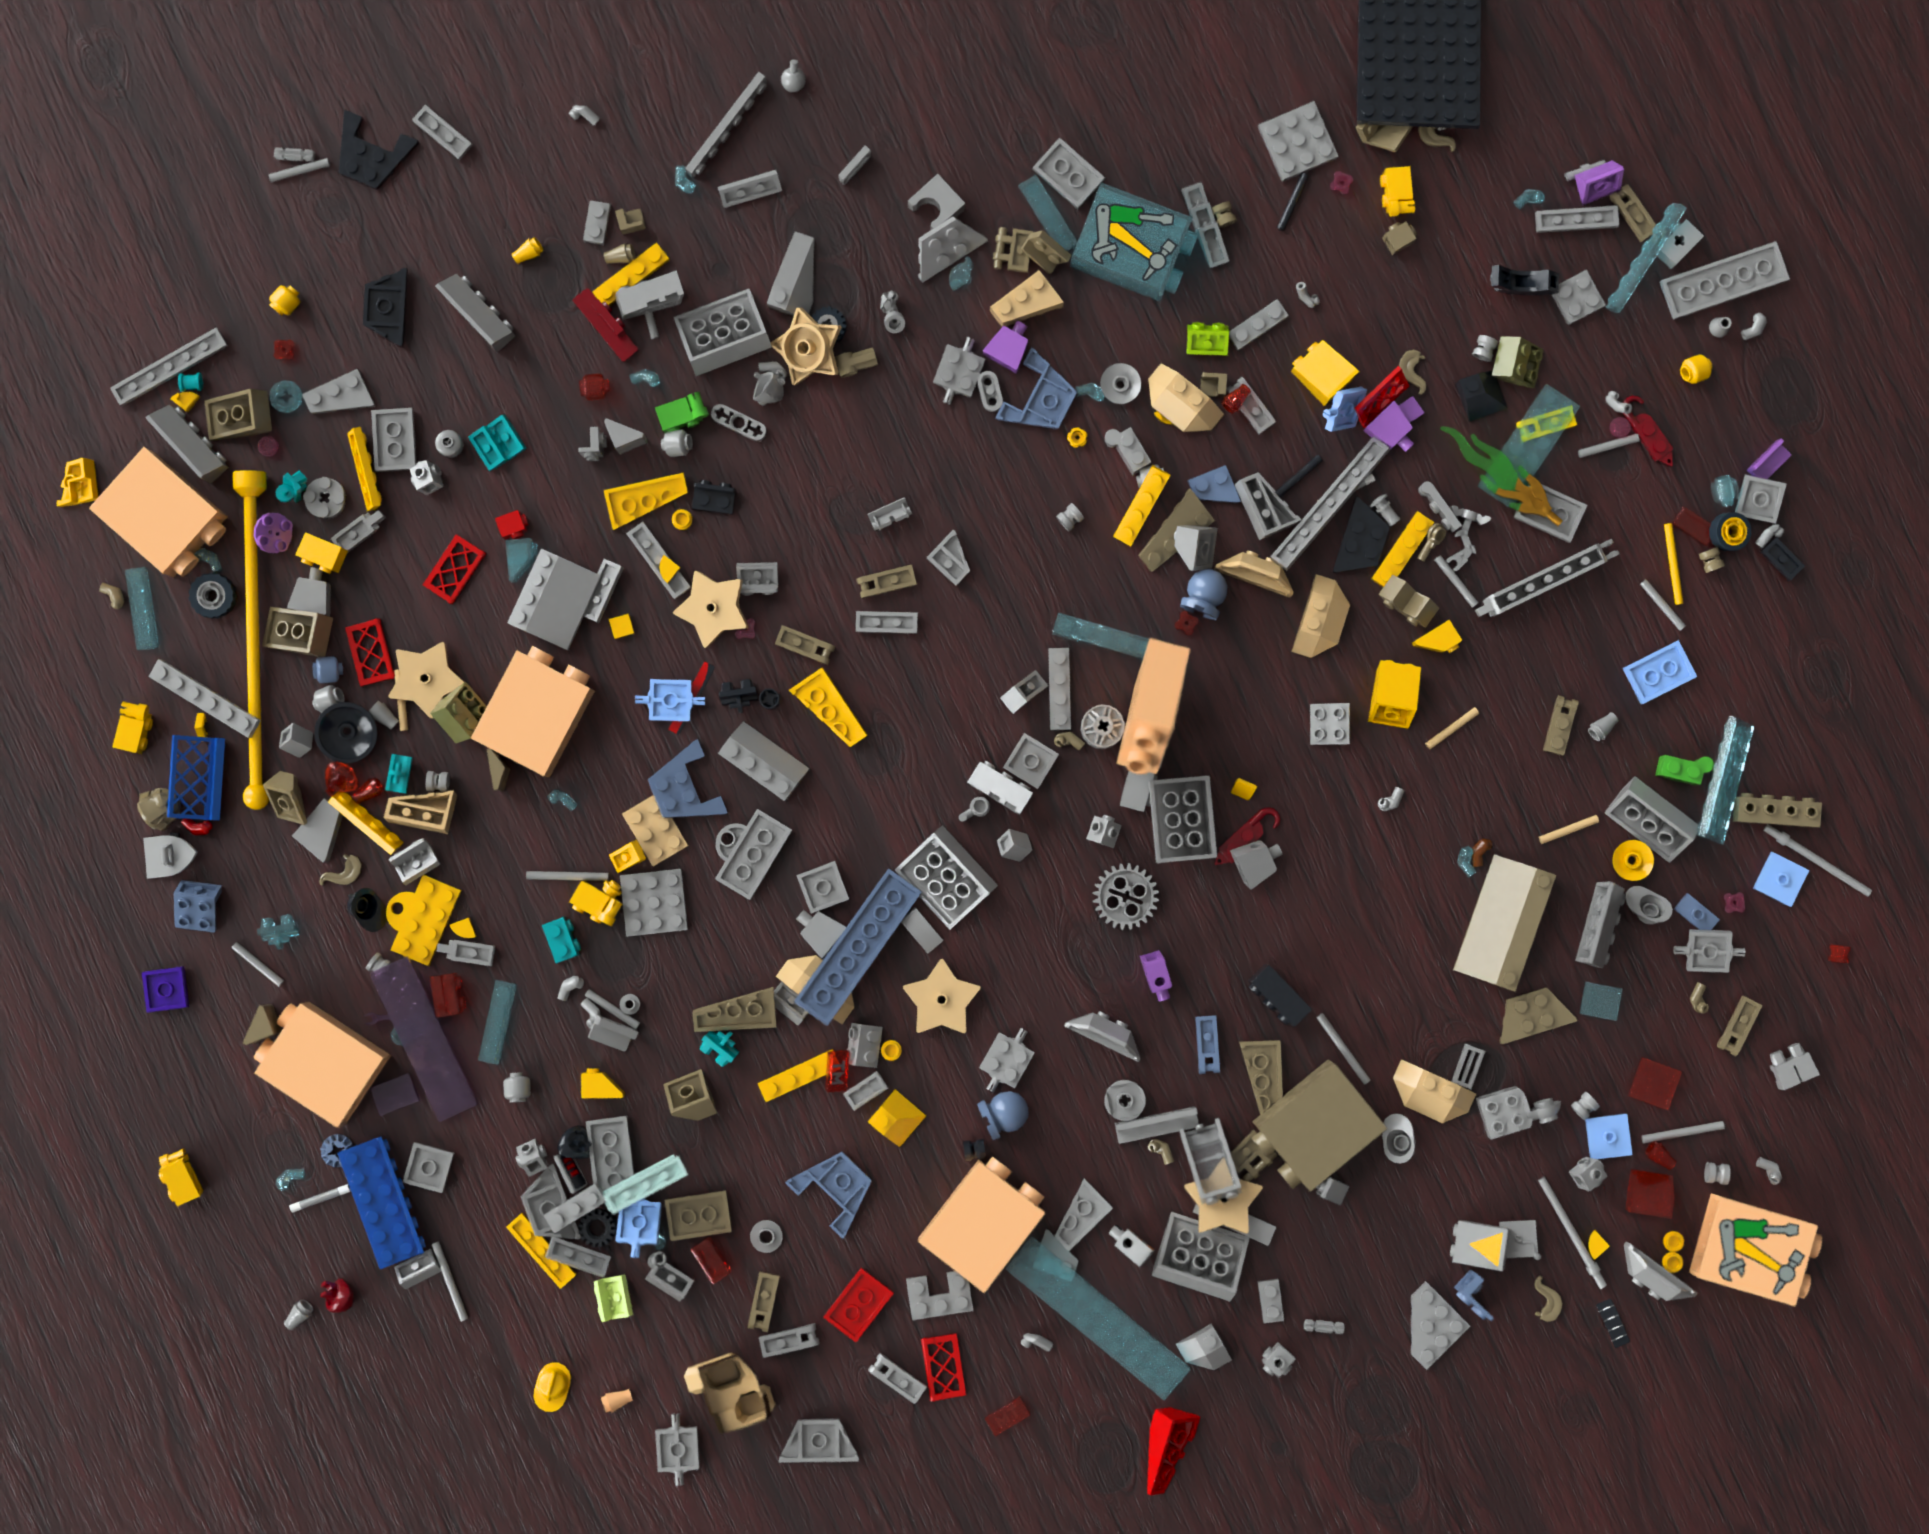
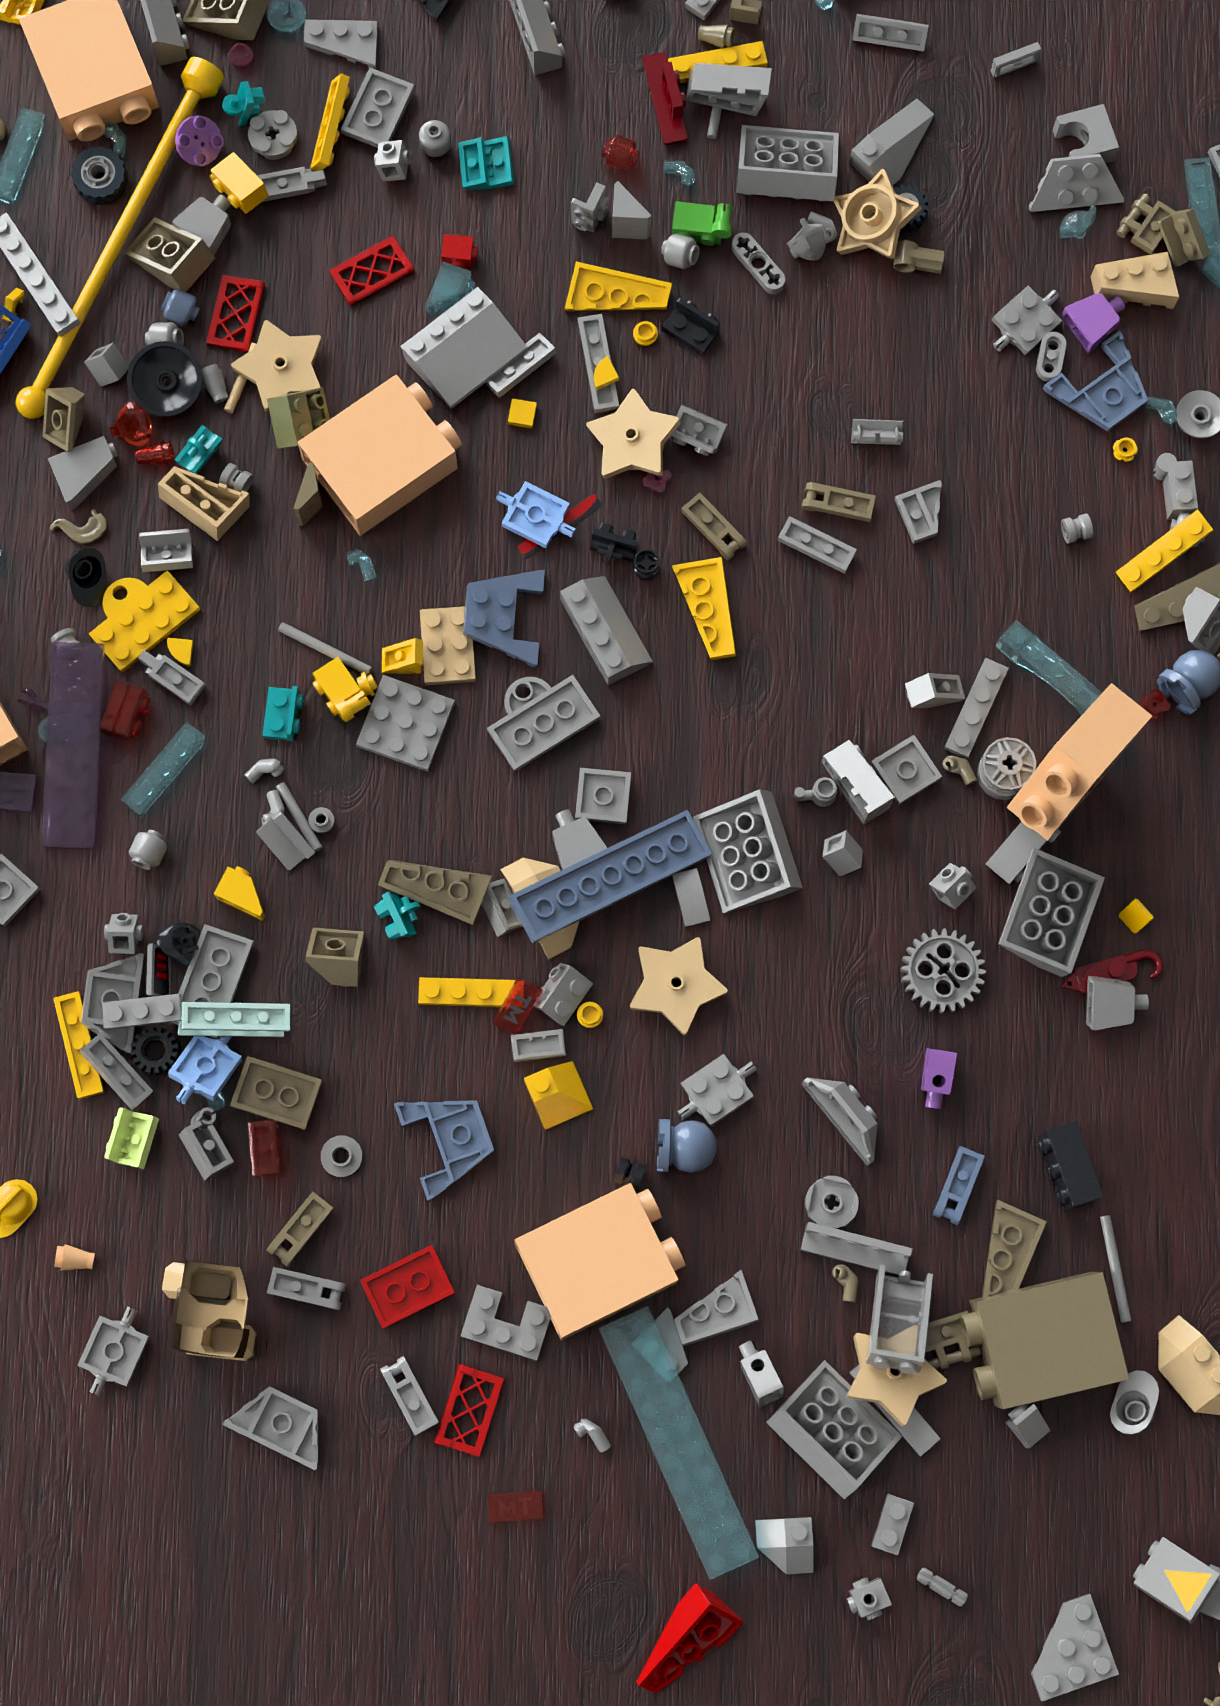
camera: 25 degrees right, 10 degrees down
yellow plate [328,790,404,855] -> none
light grey arm [880,291,905,333] -> none
sand blue bracket [1454,1269,1494,1321] -> none

